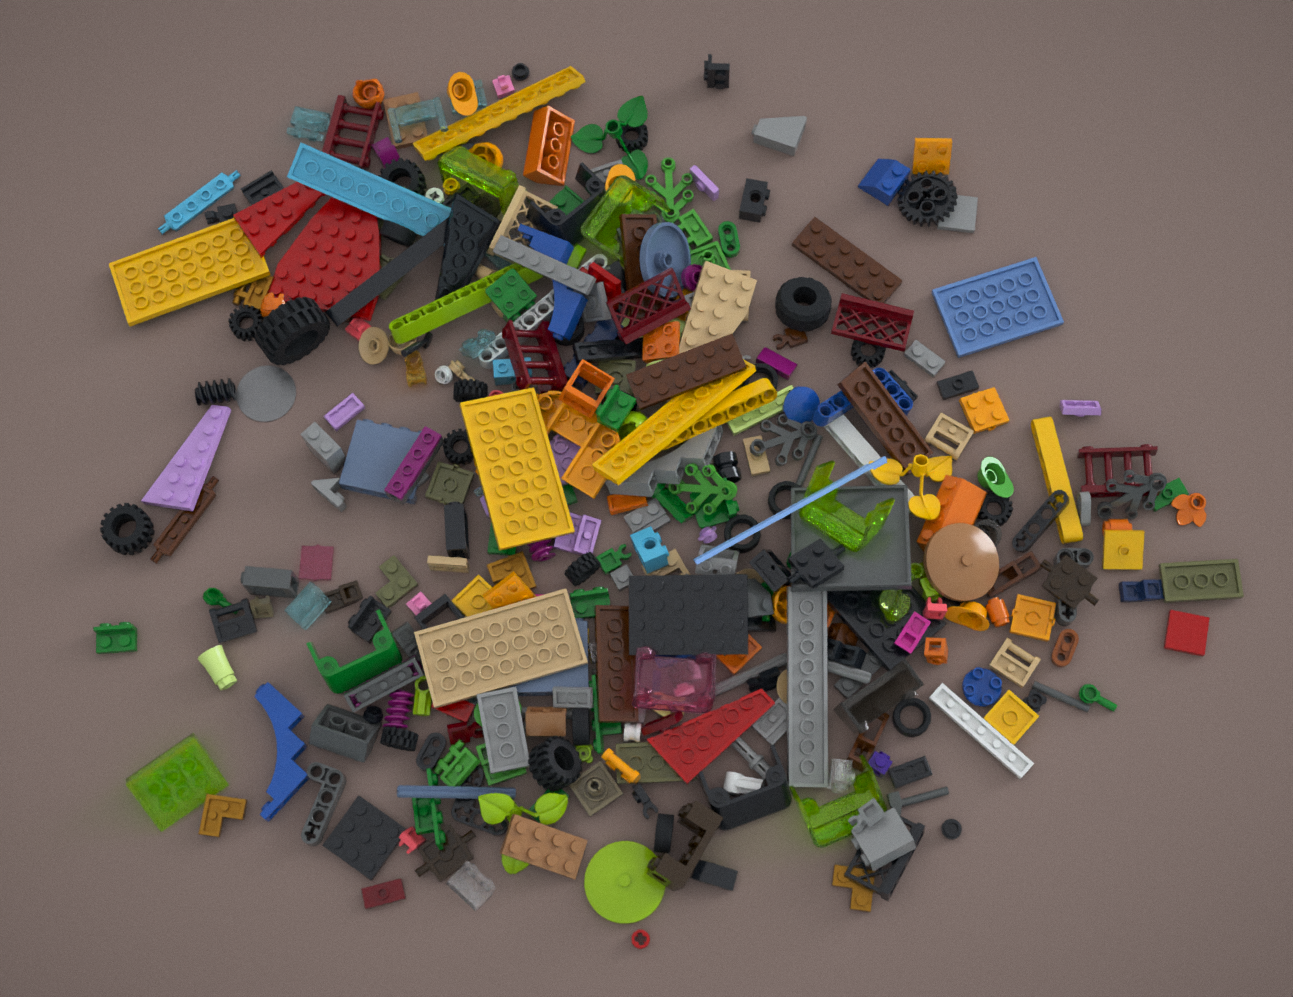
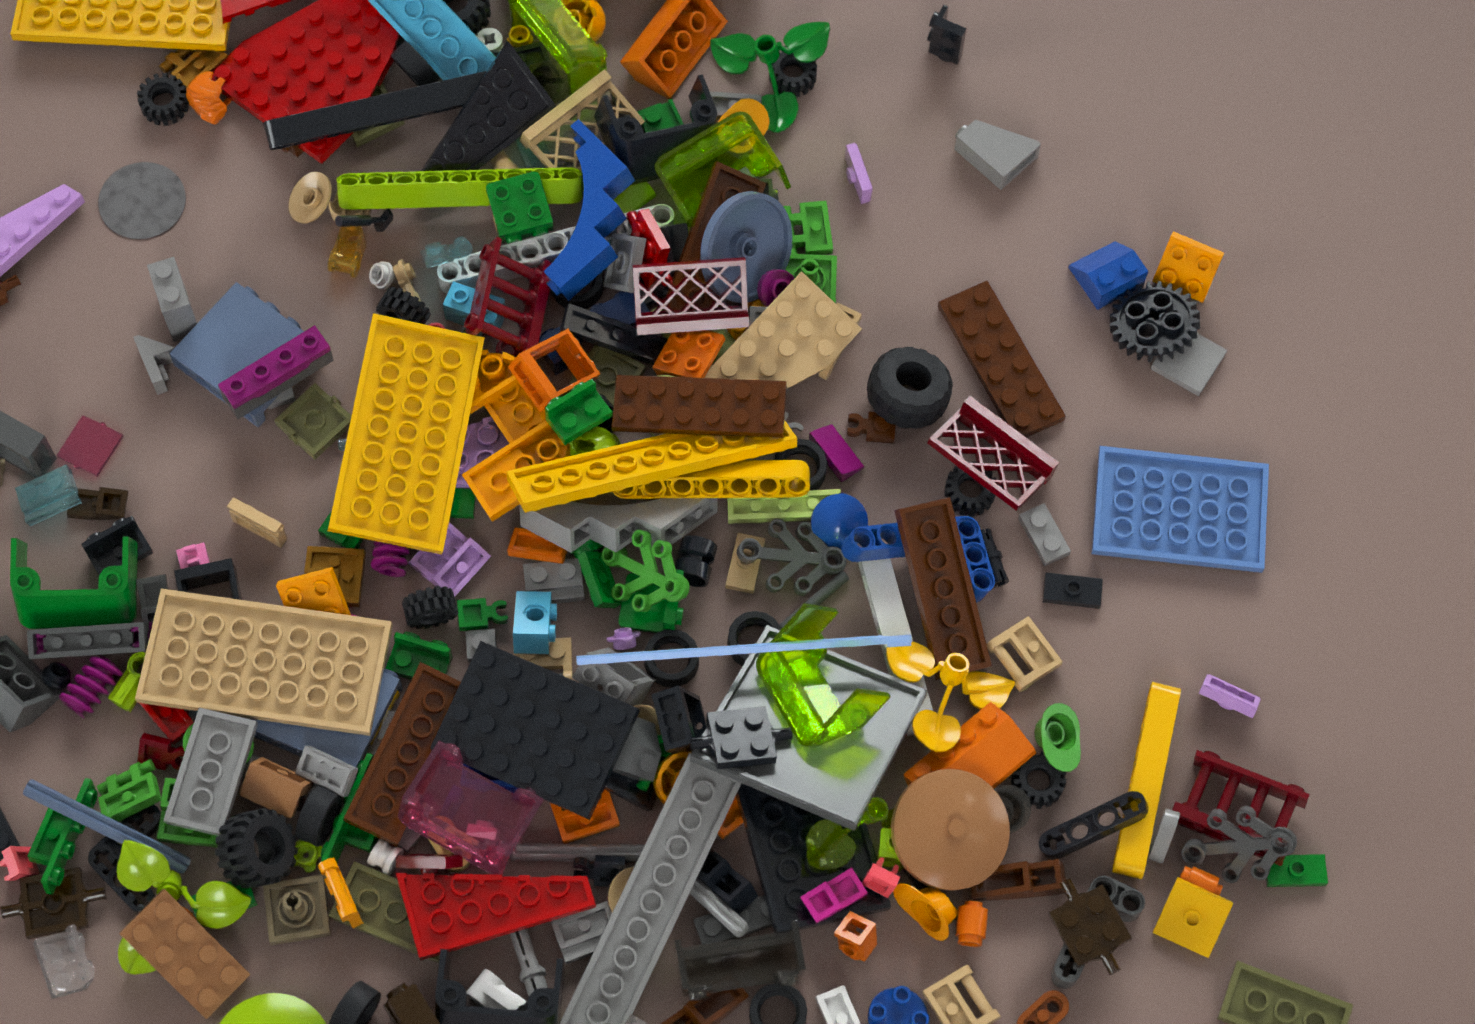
camera: 20 degrees right, 5 degrees down
black piece [195,378,237,406] -> none
black tyre [255,297,330,365] -> none
lavender plate [324,393,365,432] -> none
coral tile [345,318,371,341] -> none
olive plate [375,555,418,608] -> none
black tyre [380,726,419,751] -> none
black plate [416,733,446,771] -> none
black tyre [443,428,474,465] -> none
black window [444,502,470,559] -> none
yellow plate [451,574,493,617] -> none
light grey plate [492,235,596,296] -> none
black plate [631,782,658,820] -> none
bright green plant [645,157,694,223] -> none
green plate [718,221,740,258] -> none
black brick [739,178,770,223] -> none
reddish brown bracket [827,623,858,646] -> none
light orange plate [959,387,1010,434] -> none
light orange plate [1009,594,1056,642] -> none
dark blue slope [1118,580,1164,602] -> none
orange plate [1171,493,1206,527] -> none

